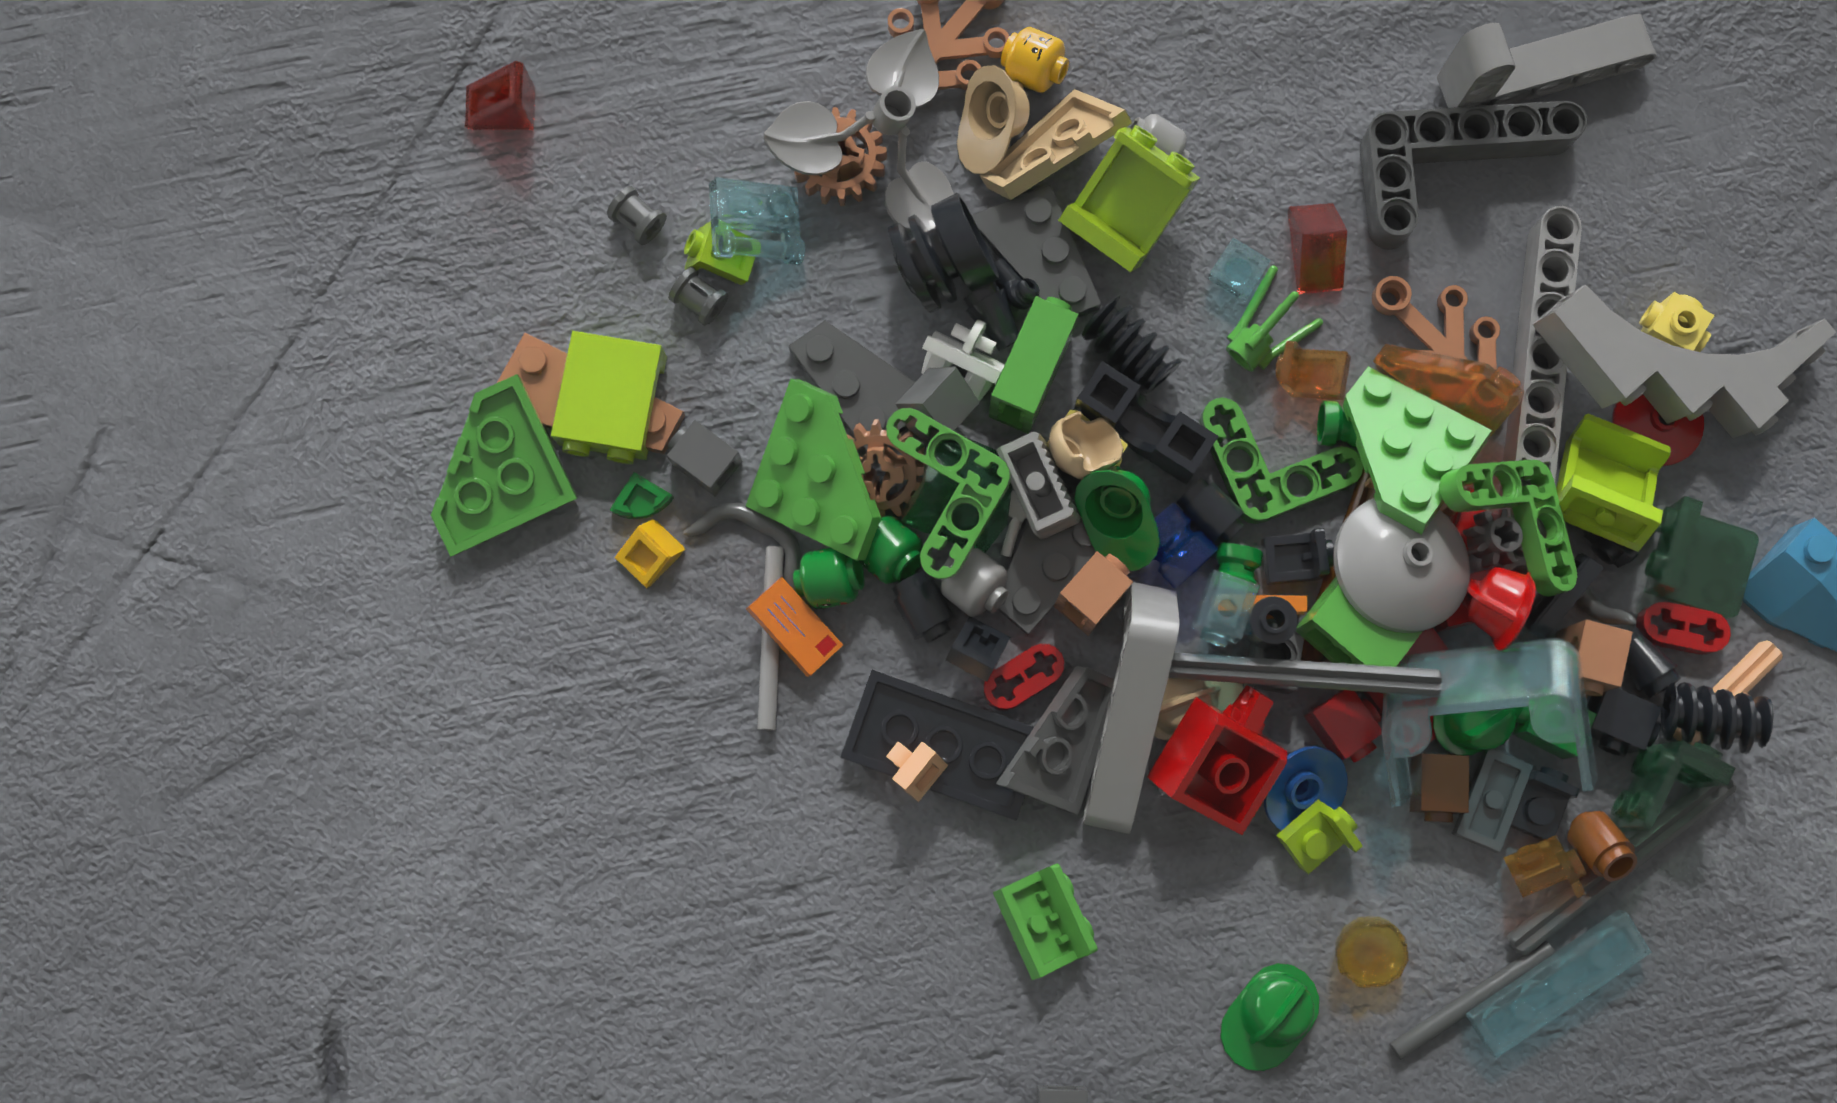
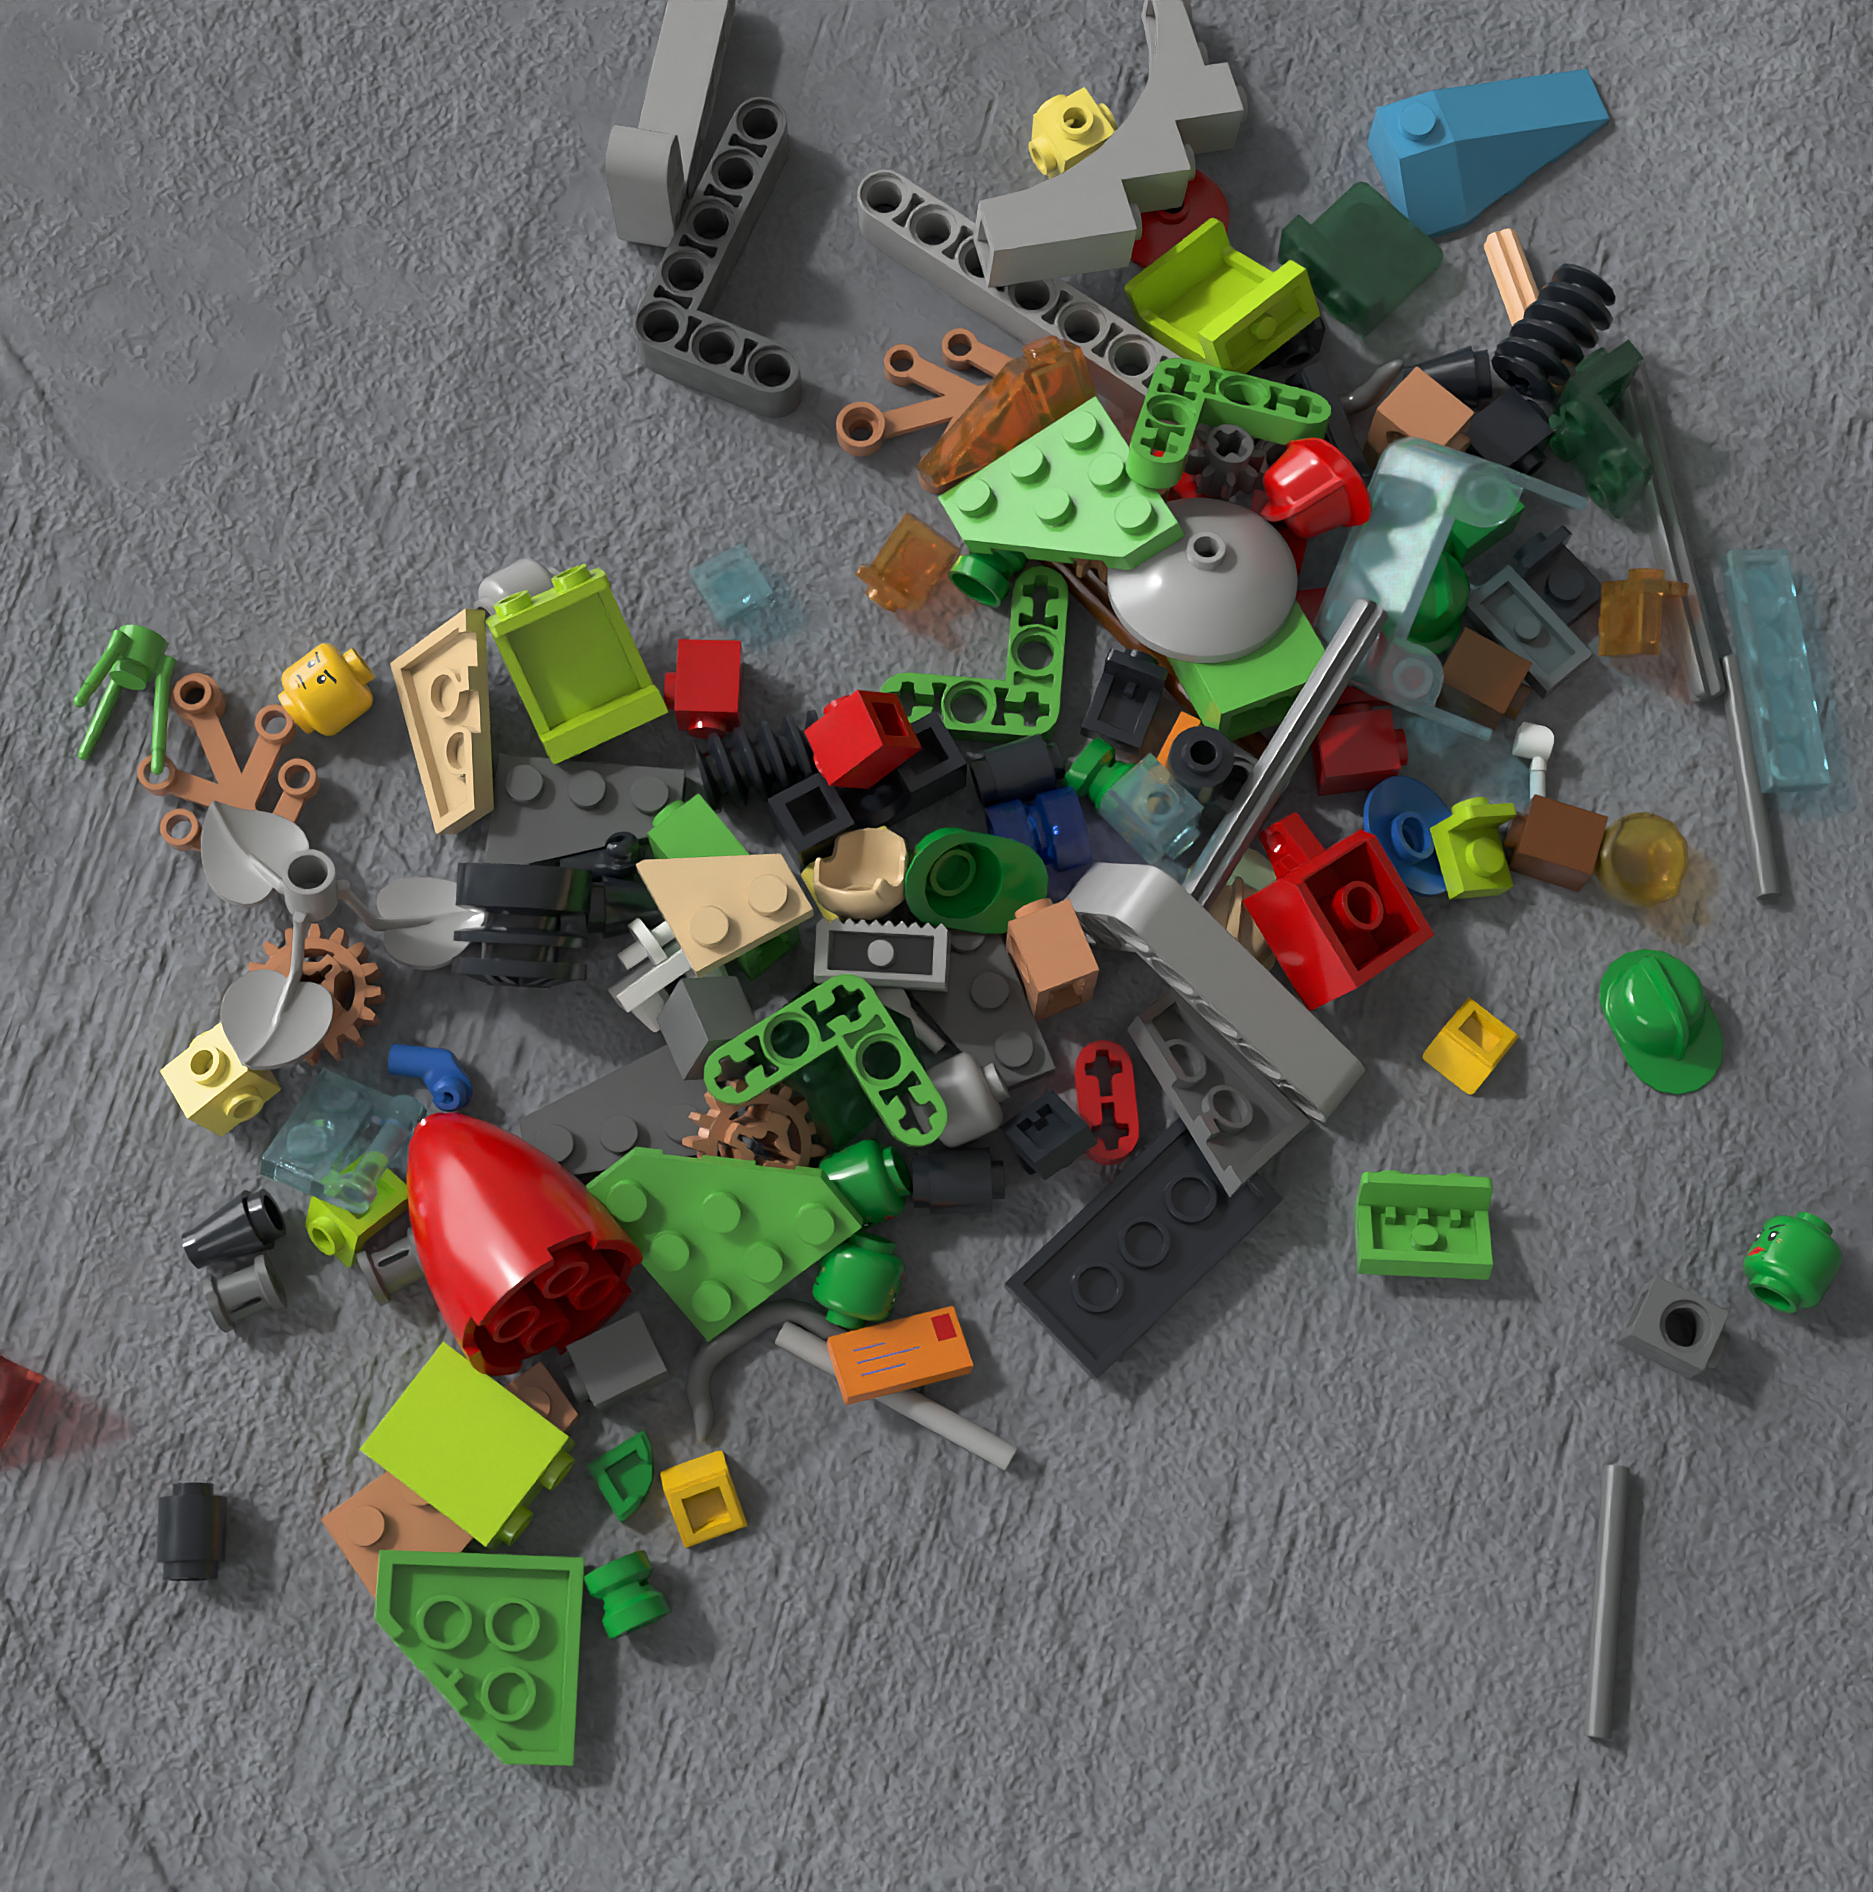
camera: 65 degrees left, 5 degrees down
light nougat tile [886,742,948,802] -> none
tan piece [957,65,1030,174] -> none
bright green plant [1226,265,1323,372] -> none
clear red slope [1288,203,1348,294] -> none
dark orange brick [1567,811,1637,881] -> none
red beam [1636,602,1731,655] -> none
none -> black brick [156,1483,227,1581]
none -> light yellow brick [160,1023,282,1137]
none -> black cone [182,1189,286,1269]
none -> blue arm [388,1043,473,1113]
none -> red cylinder [406,1112,643,1376]
none -> green wheel [583,1549,672,1640]
none -> tan wing [636,854,814,978]
none -> red brick [664,639,744,739]
none -> red brick [804,689,922,789]
none -> yellow slope [1422,997,1519,1095]
none -> reddish brown brick [1502,794,1608,892]
none -> white hand [1512,722,1554,801]

